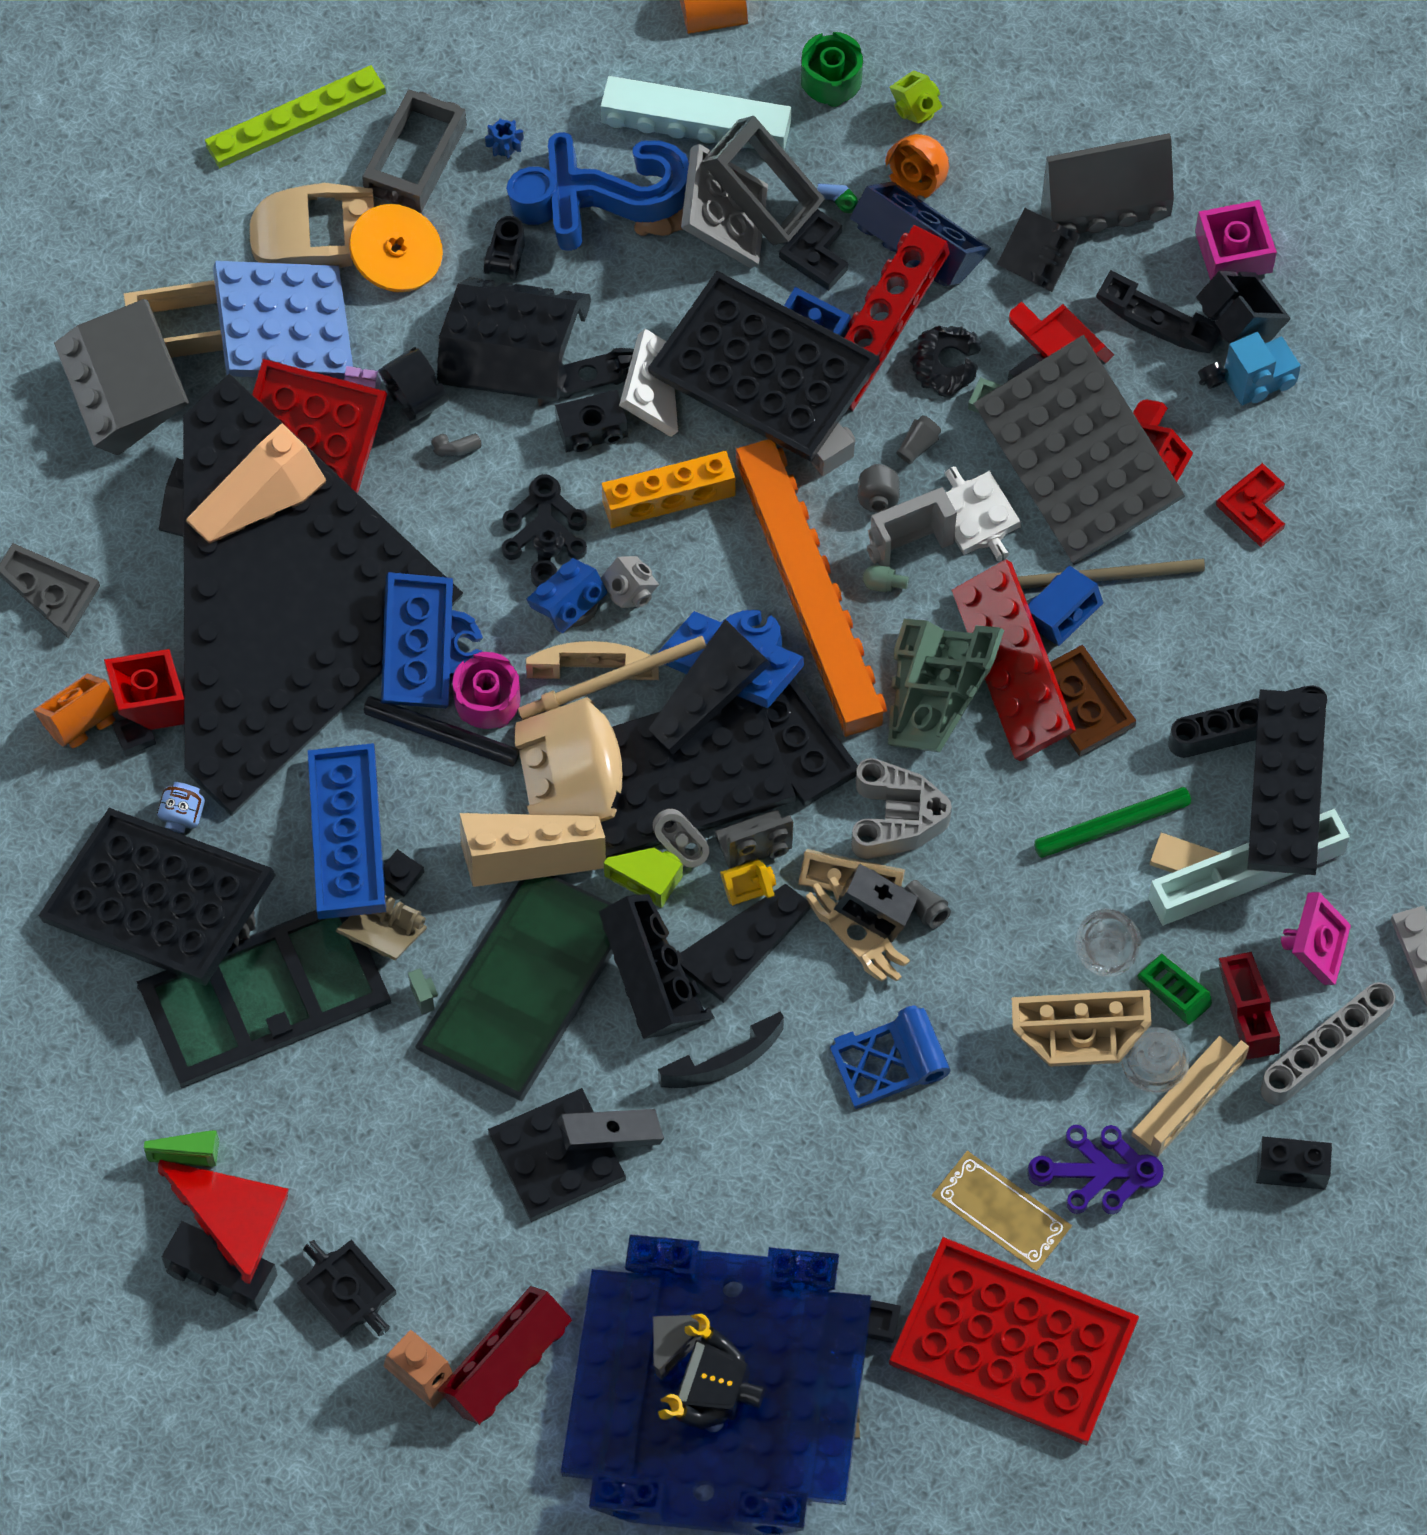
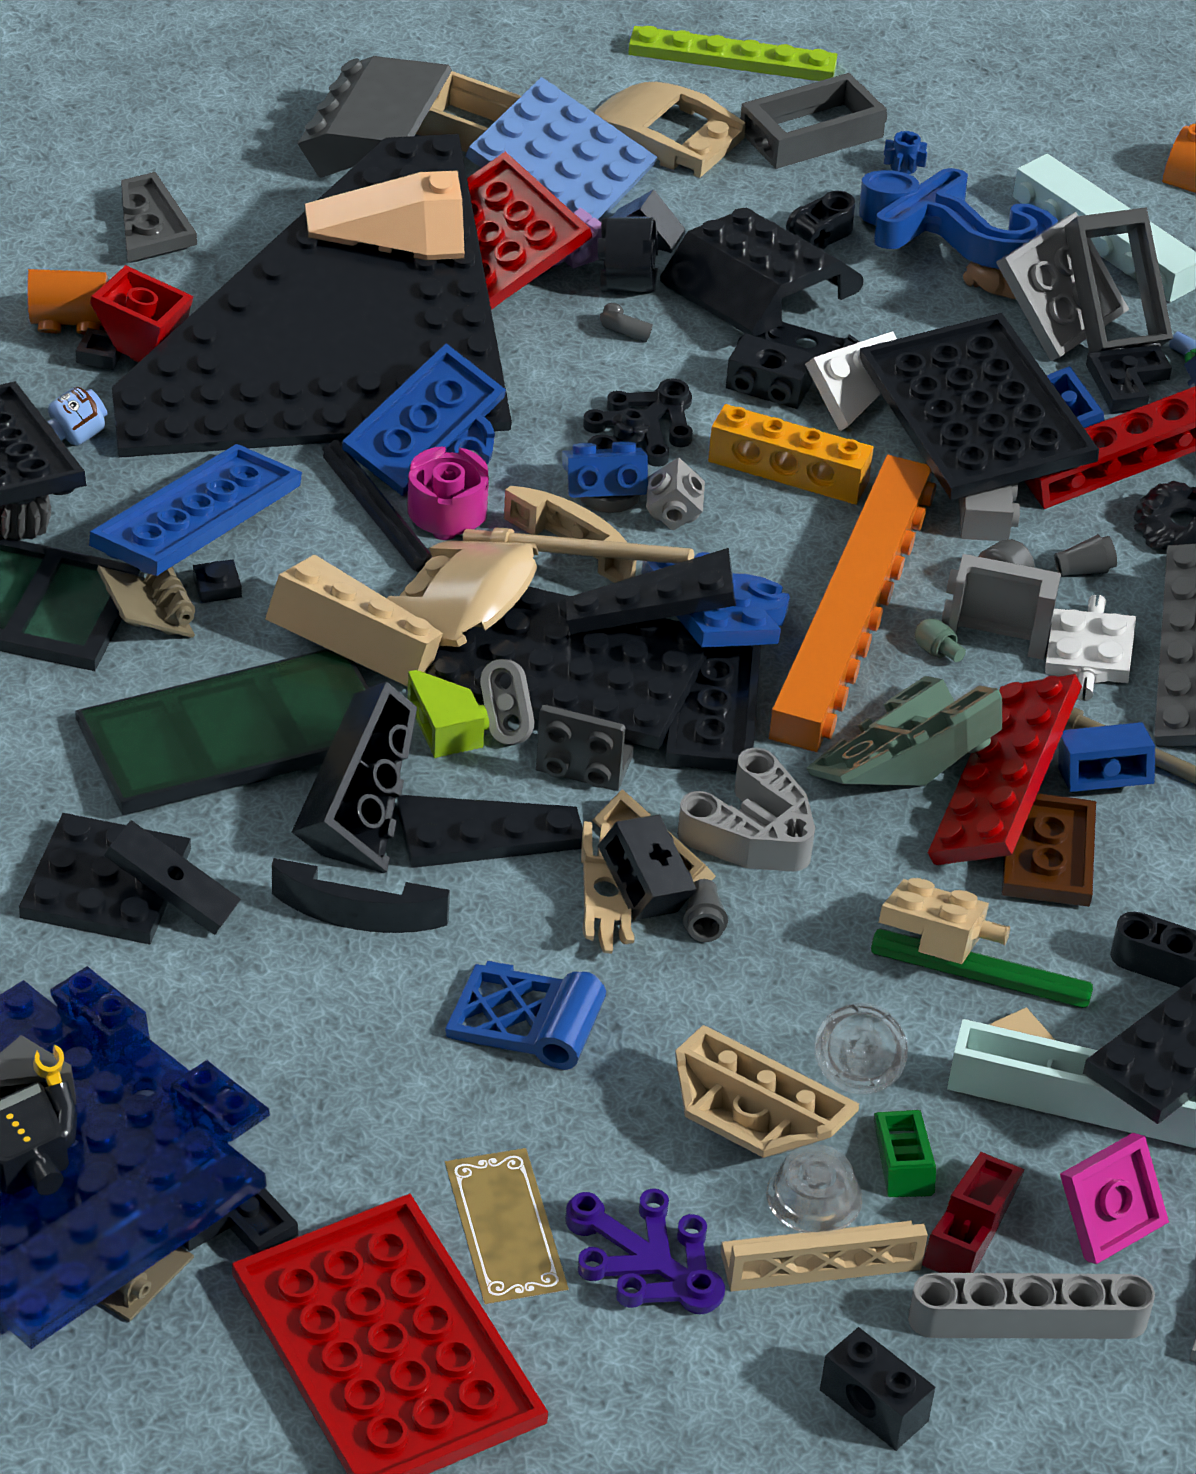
camera: 35 degrees right, 20 degrees down
light orange piece [349,204,443,292] -> none
sand green plate [408,968,438,1015] -> none
yellow bracket [720,859,776,906] -> none
none -> slope [613,189,685,253]
none -> tan plate [878,878,1010,964]

